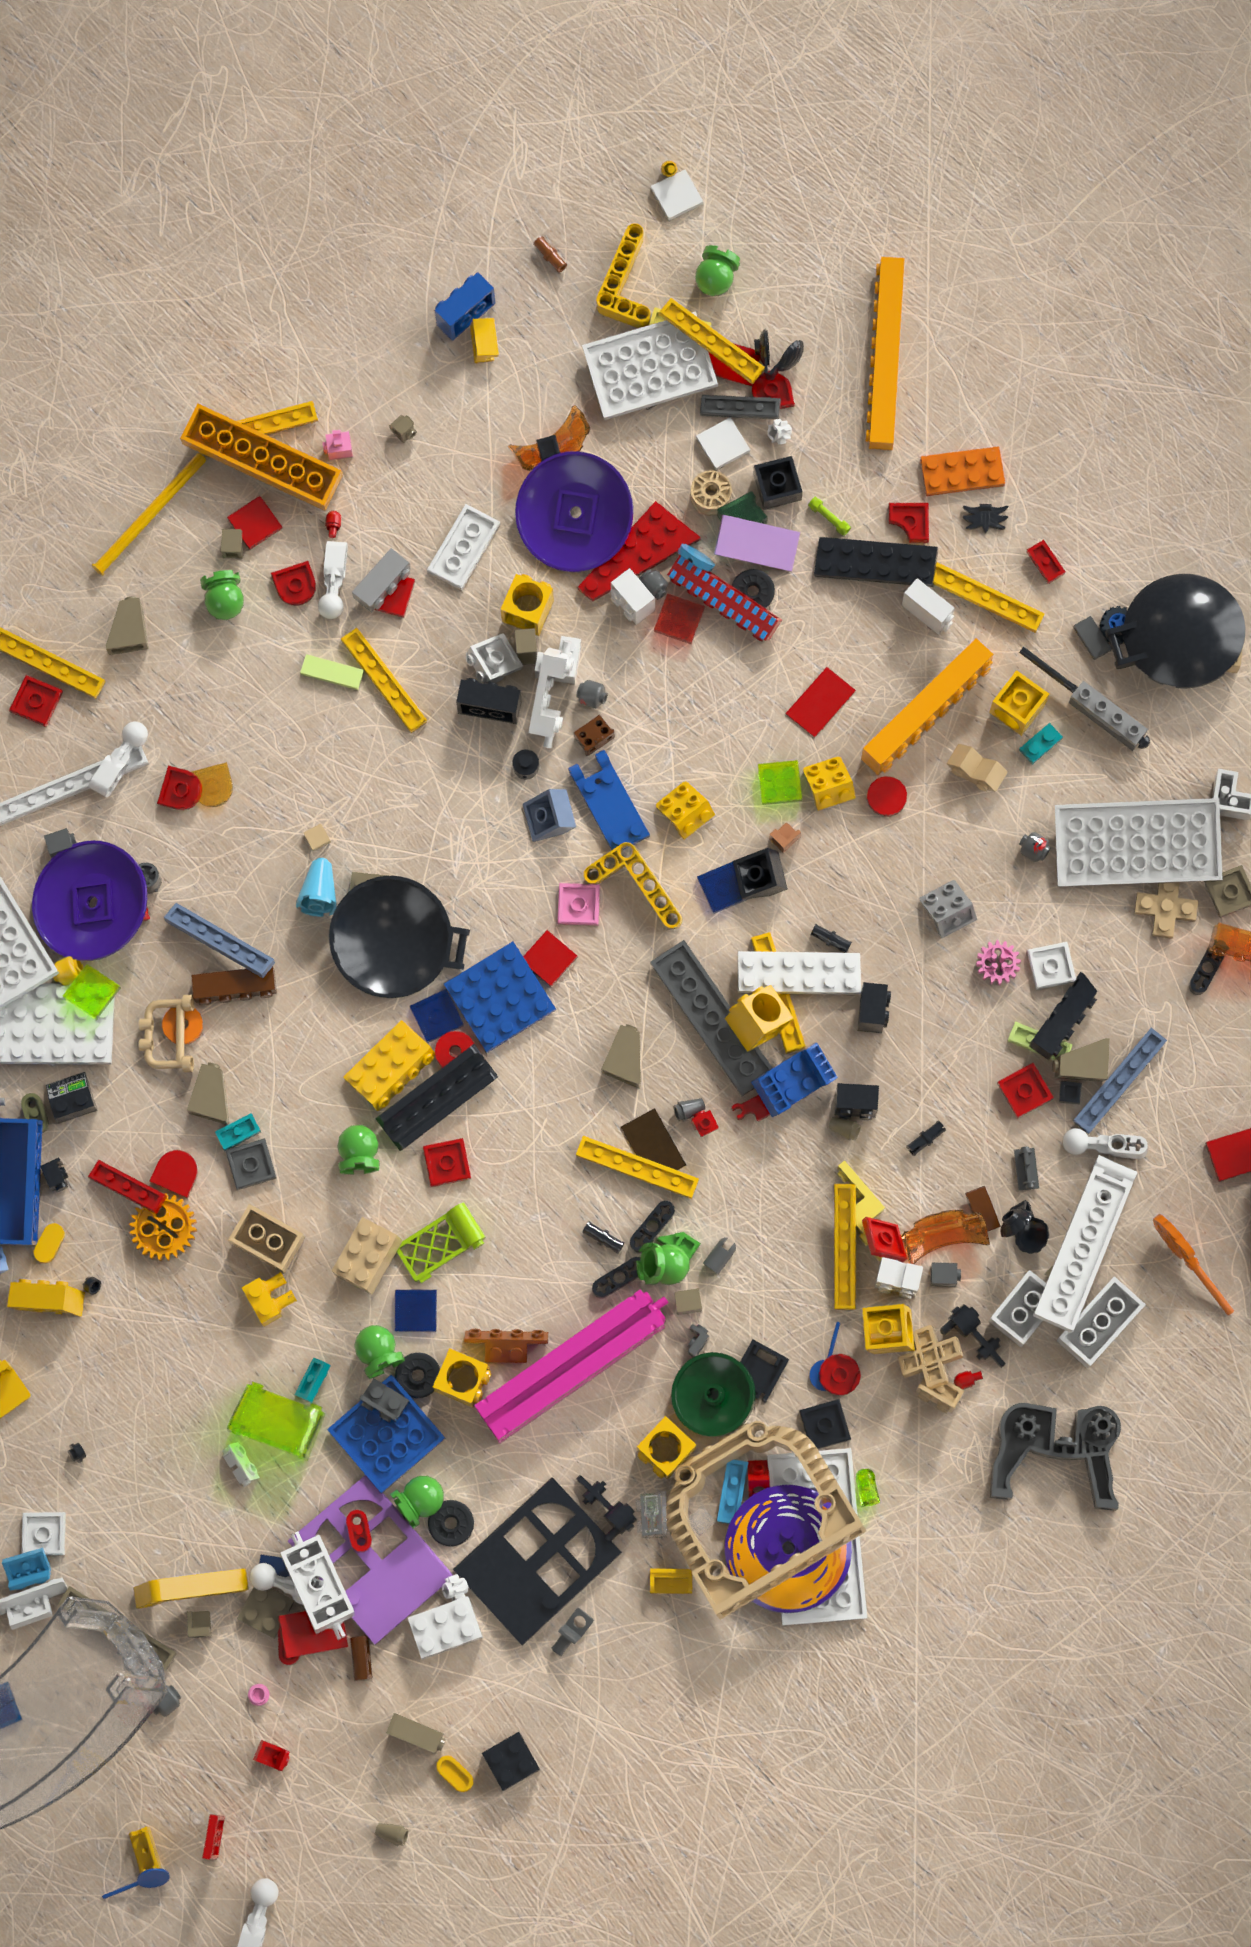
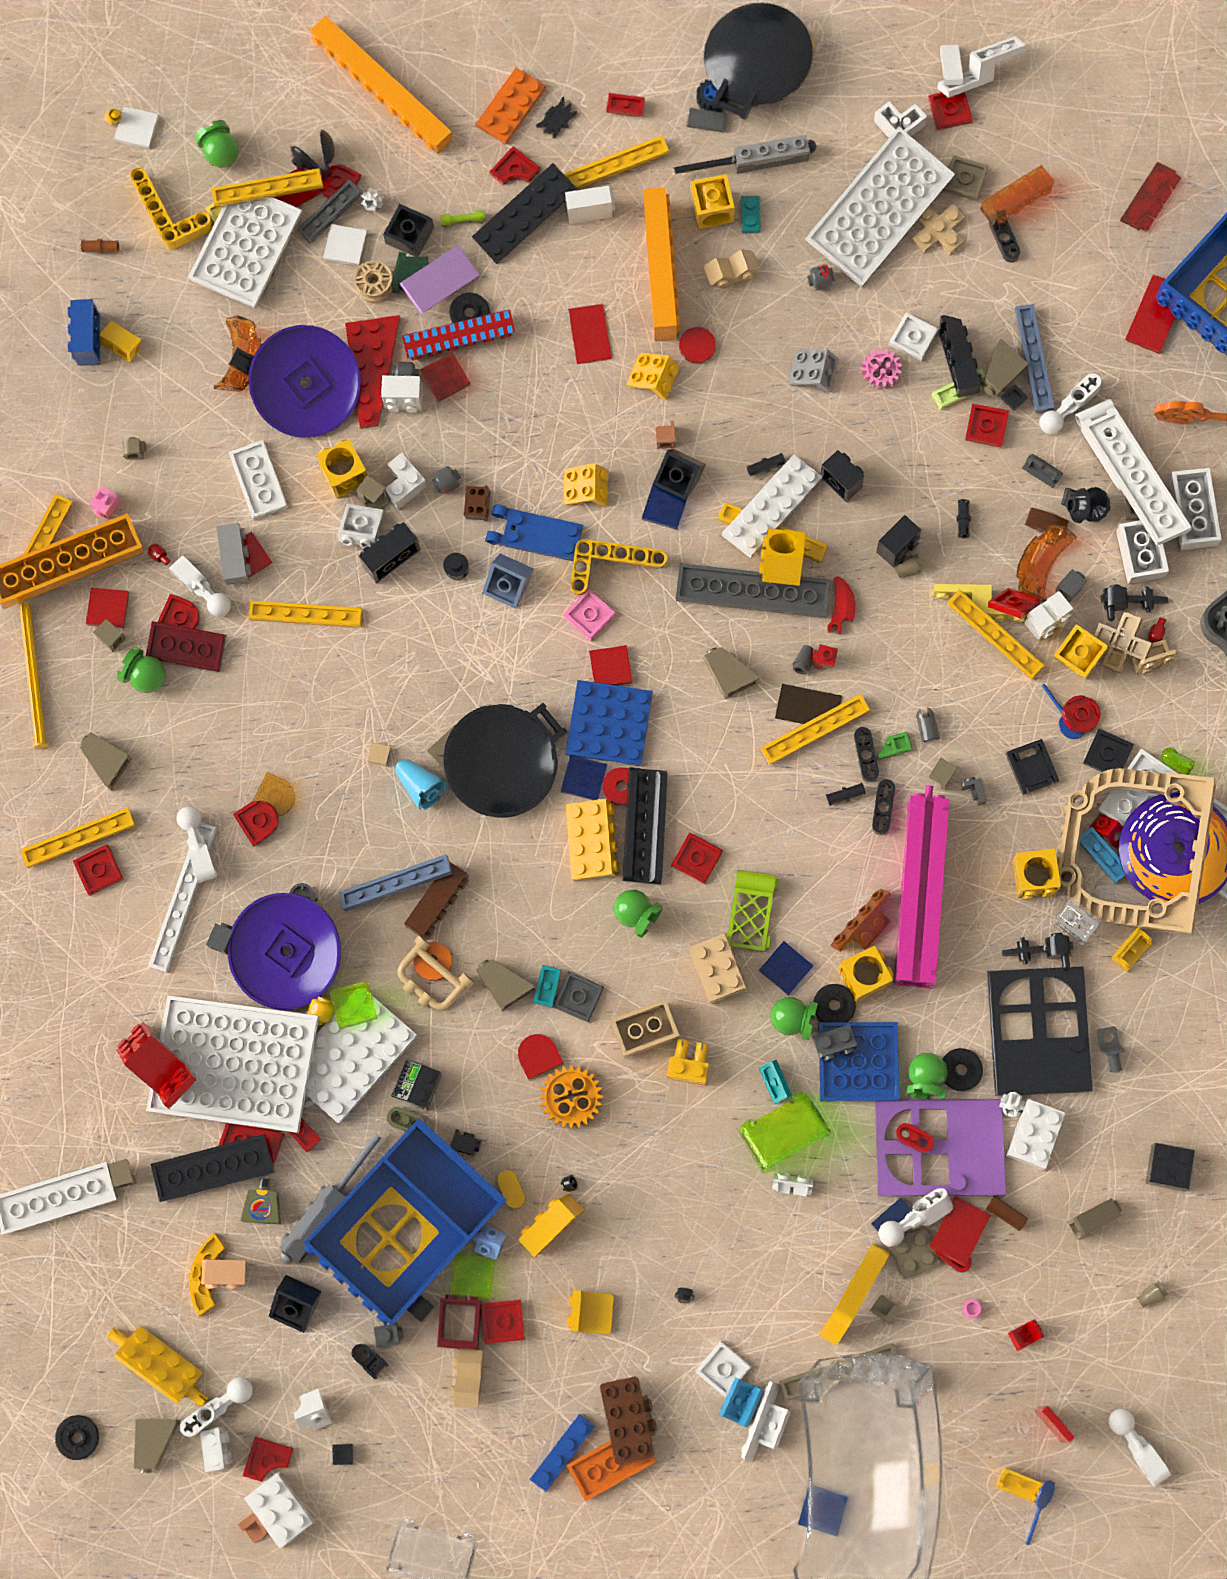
camera: 45 degrees left, 0 degrees up
red tile [88,1159,167,1215] -> none
white brick [281,1532,355,1640] -> none
yellowish green tile [300,654,364,690] -> none
yellow tile [436,1756,474,1792] -> none
white brick [529,640,574,748] -> none
bright green tile [636,1243,690,1286] -> none
dark green dish [671,1352,755,1437] -> none
dark azure tile [678,544,715,571] -> none
blue plate [751,1042,838,1117] -> none
clear neon green plate [758,760,802,805] -> none
none -> dark red tile [146,621,226,672]

